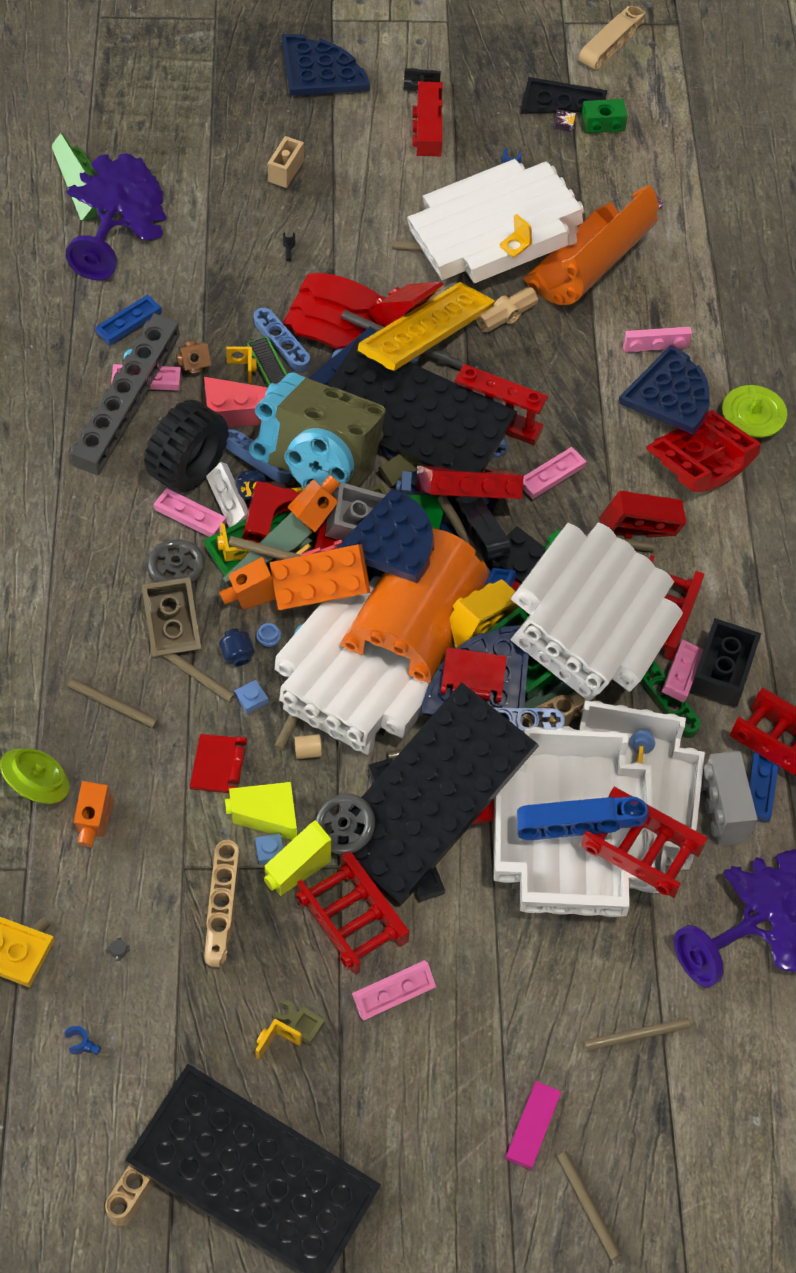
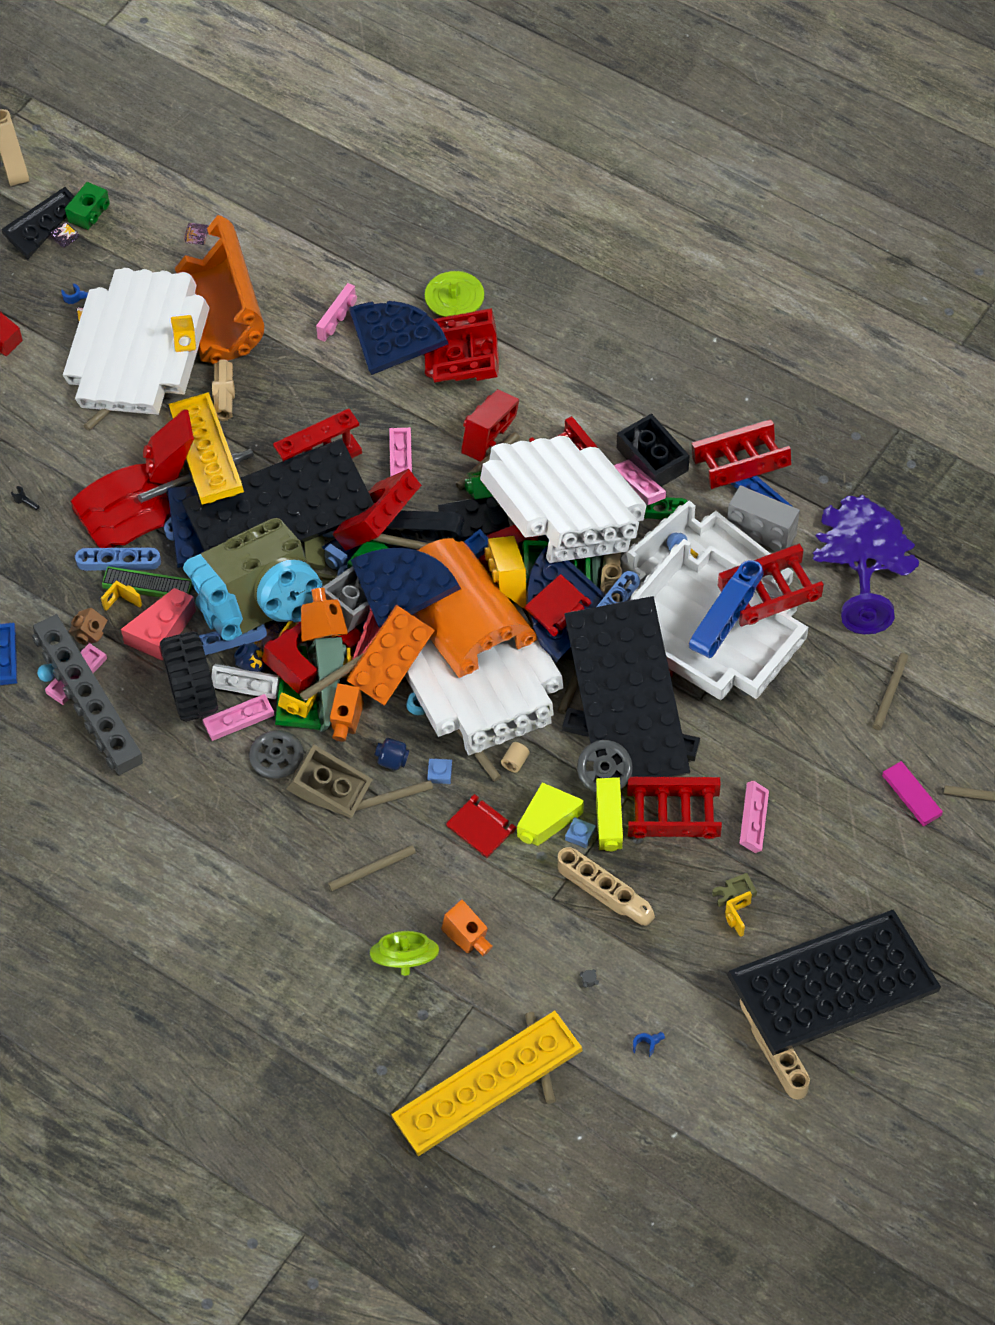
camera: 50 degrees left, 0 degrees up
medium blue plate [256,623,281,647] -> none

